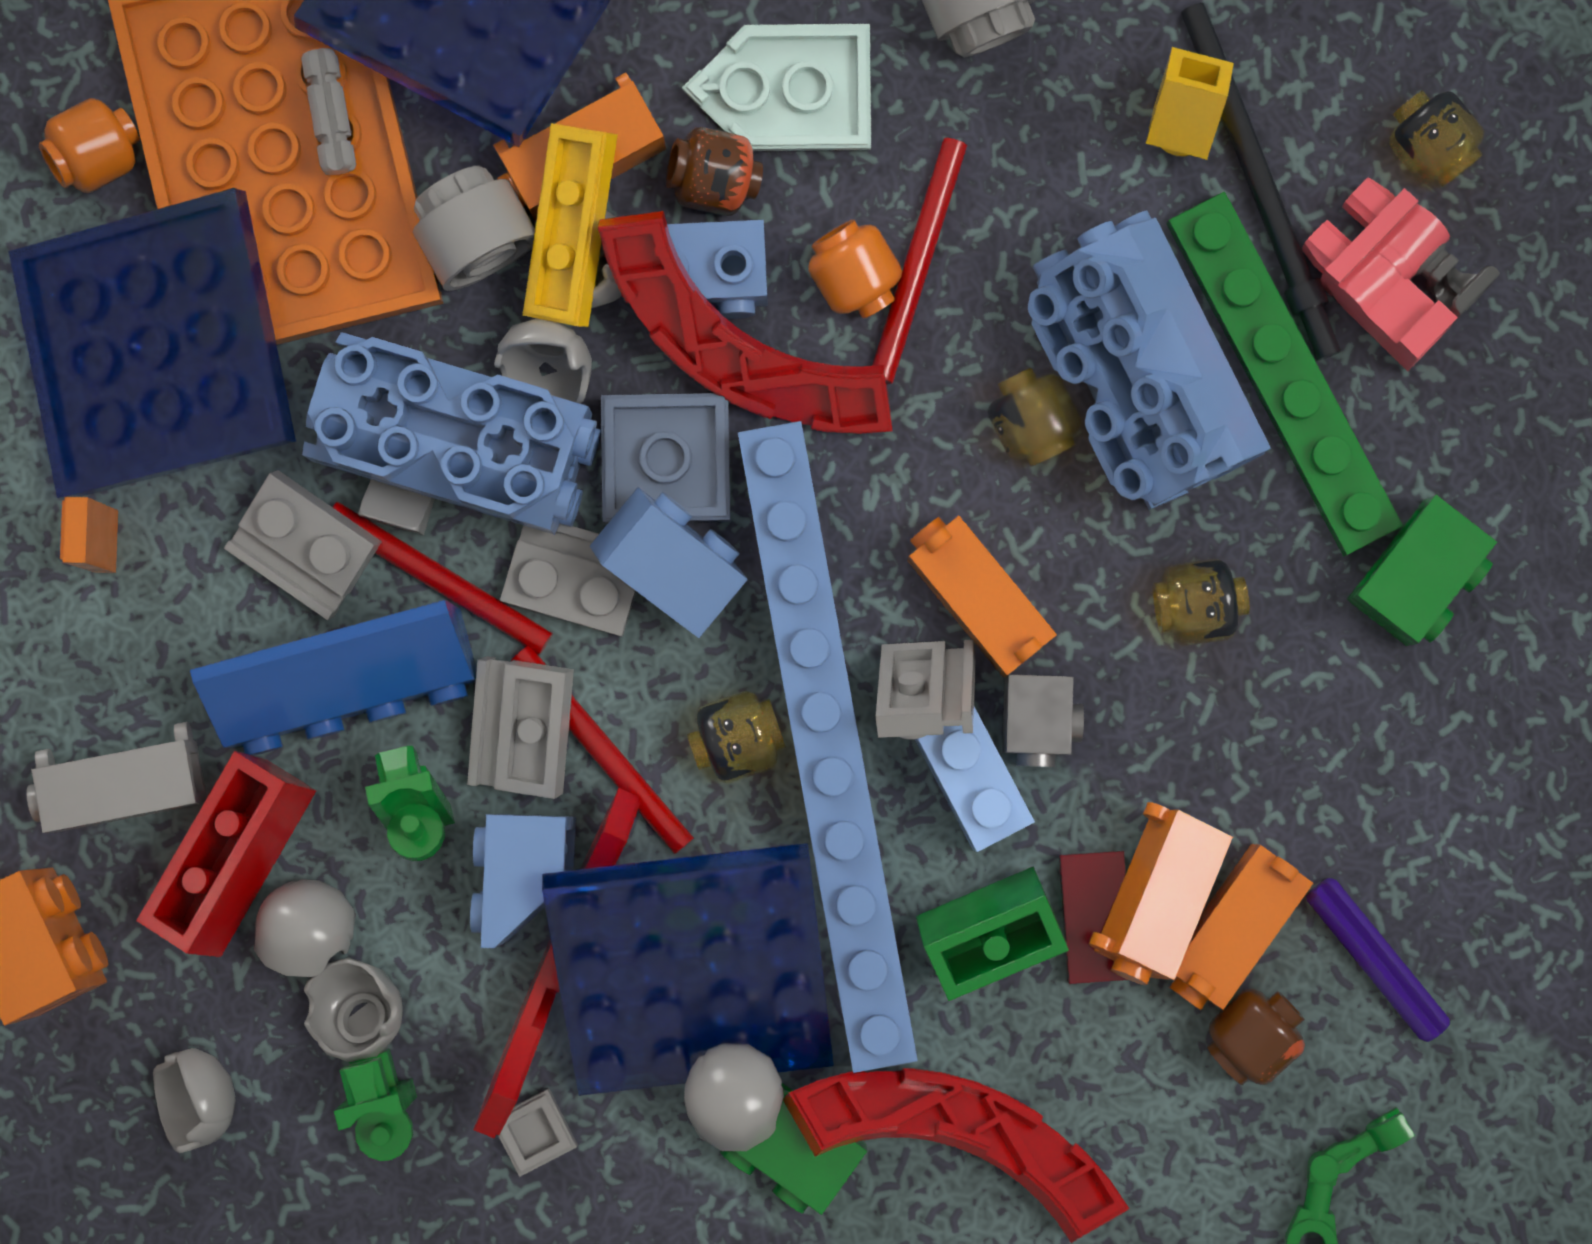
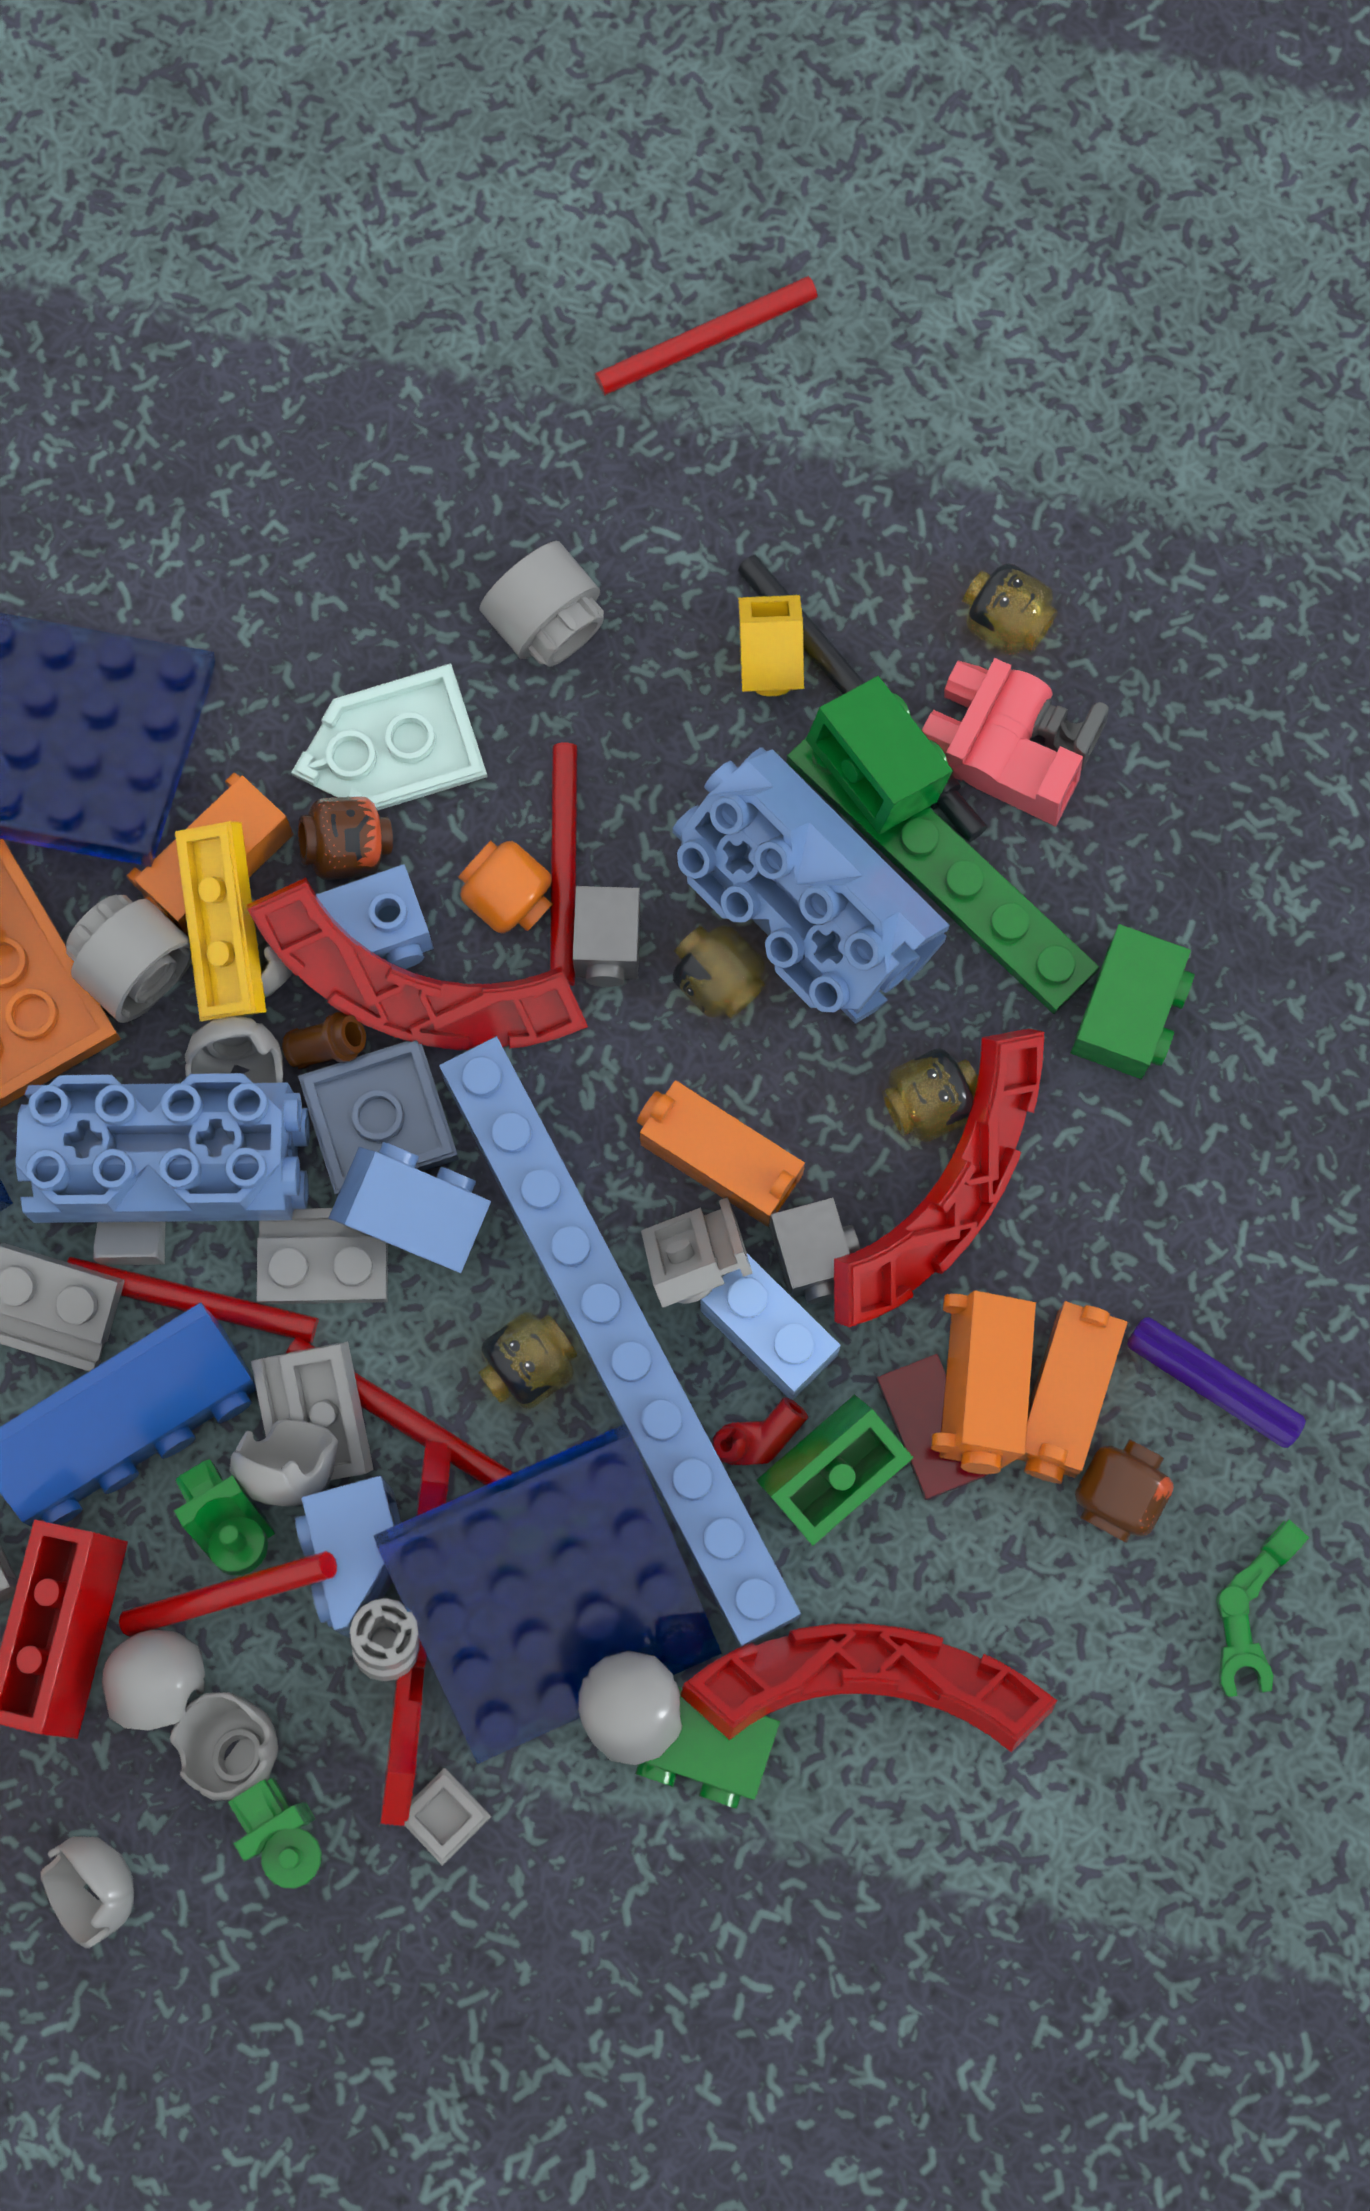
camera: 20 degrees left, 10 degrees down
none -> red bar [119,1551,337,1636]
none -> light grey hair [230,1419,338,1506]
none -> reddish brown pin [282,1012,366,1069]
none -> light grey wheel [350,1598,419,1682]
none -> flat silver brick [573,886,641,987]
none -> red arm [712,1397,808,1465]
none -> green brick [806,676,953,835]
none -> red tile [834,1028,1044,1327]

